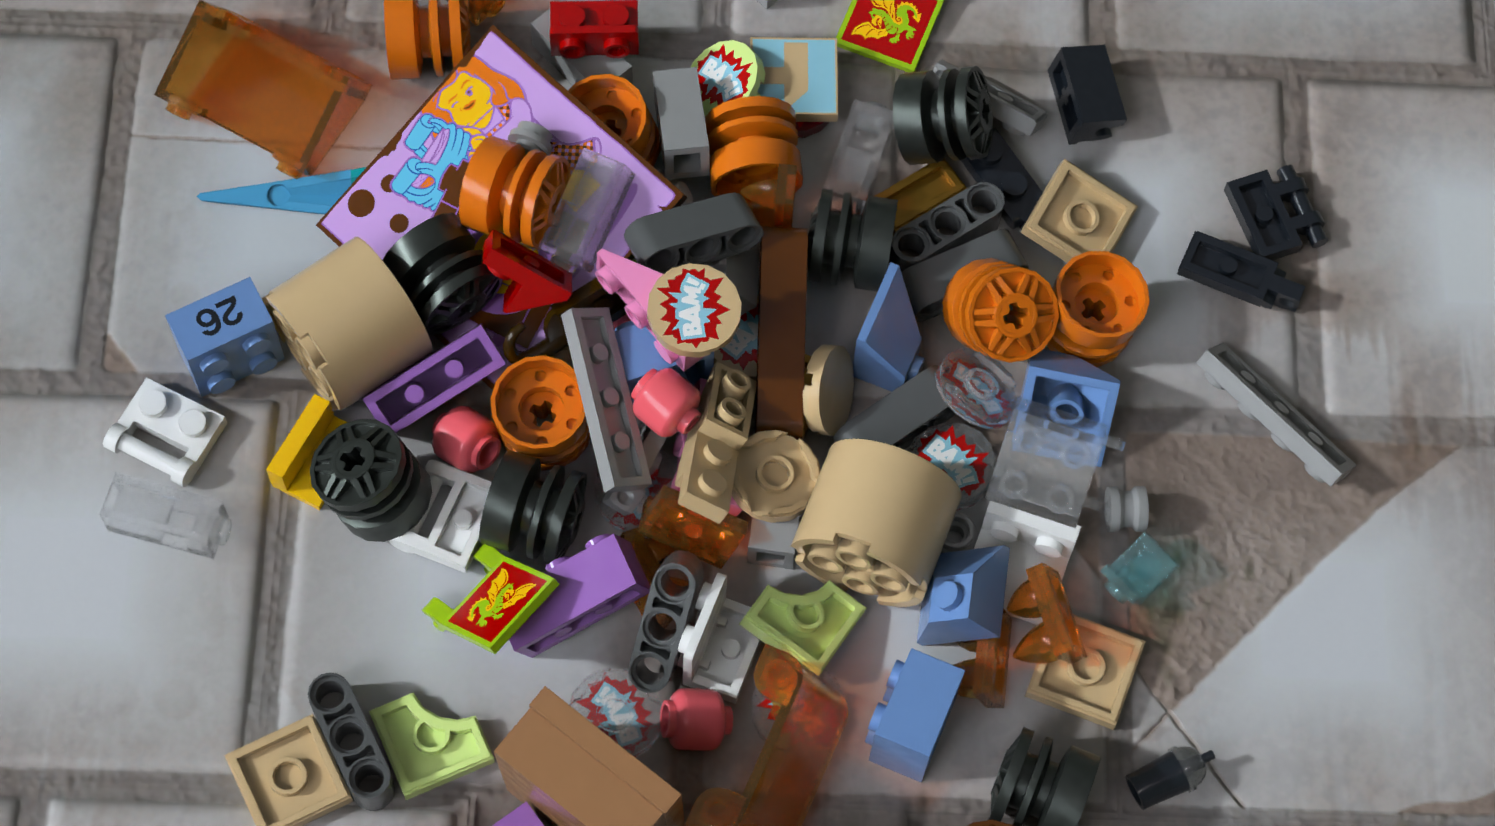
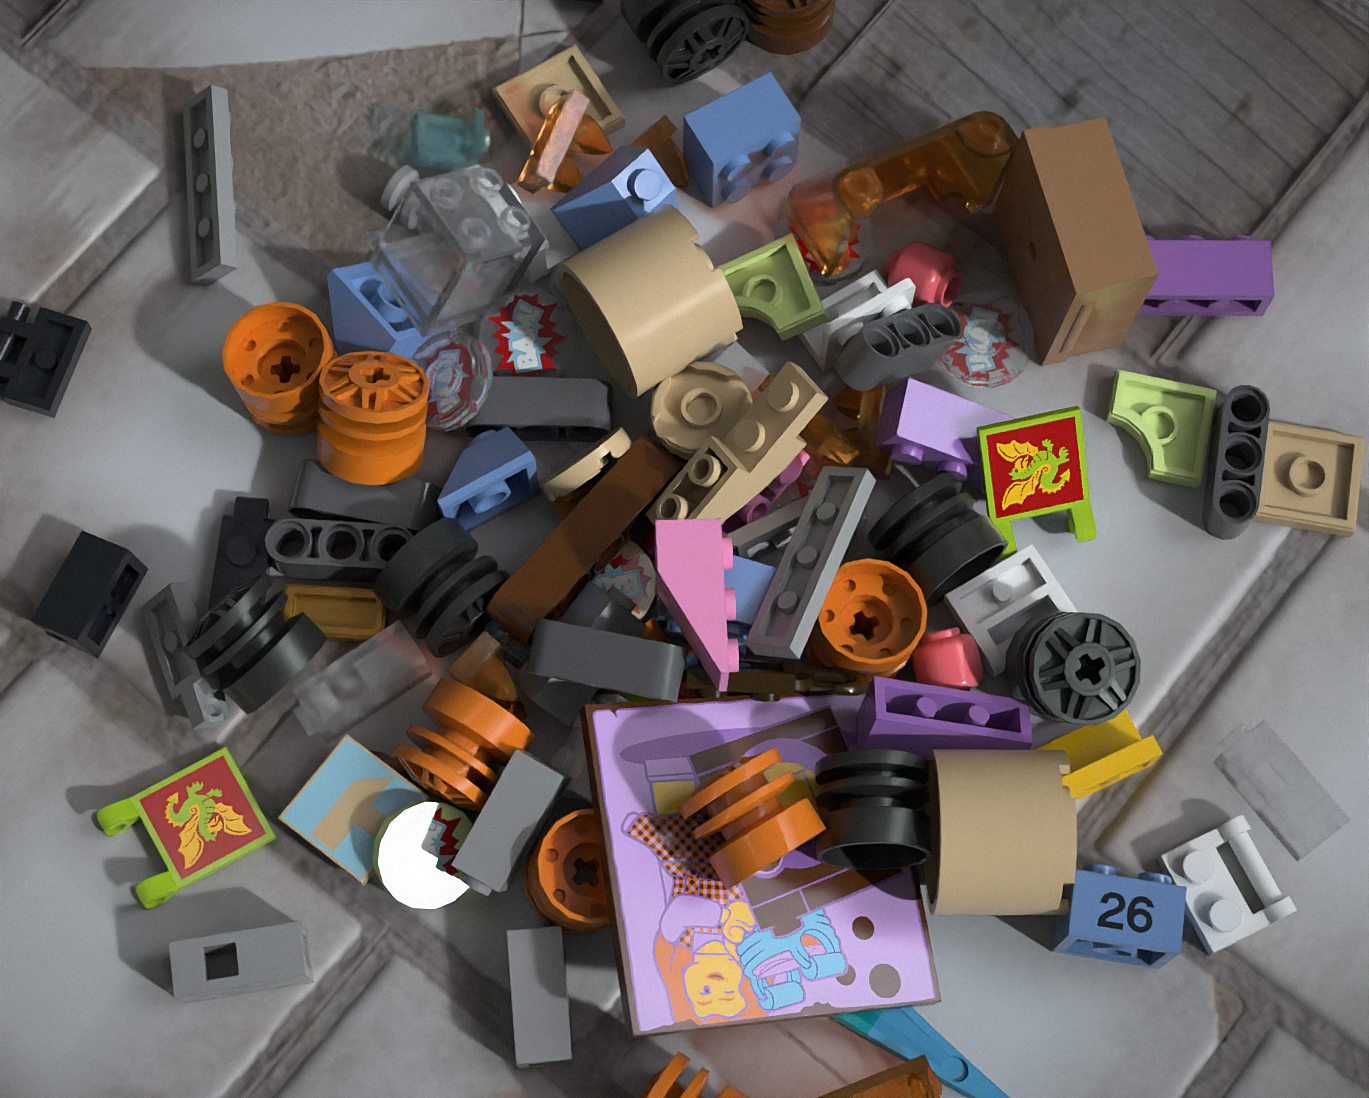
camera: 140 degrees left, 5 degrees up
red slope [483,229,572,313] -> none
light grey plate [508,121,553,155] -> none
clear brick [539,147,636,275] -> none
red bracket [550,0,639,59] -> none
coral head [631,368,702,437] -> none
tile [647,263,742,358] -> none
tan tile [1020,159,1138,263] -> none
black hinge [1177,231,1306,312] -> none

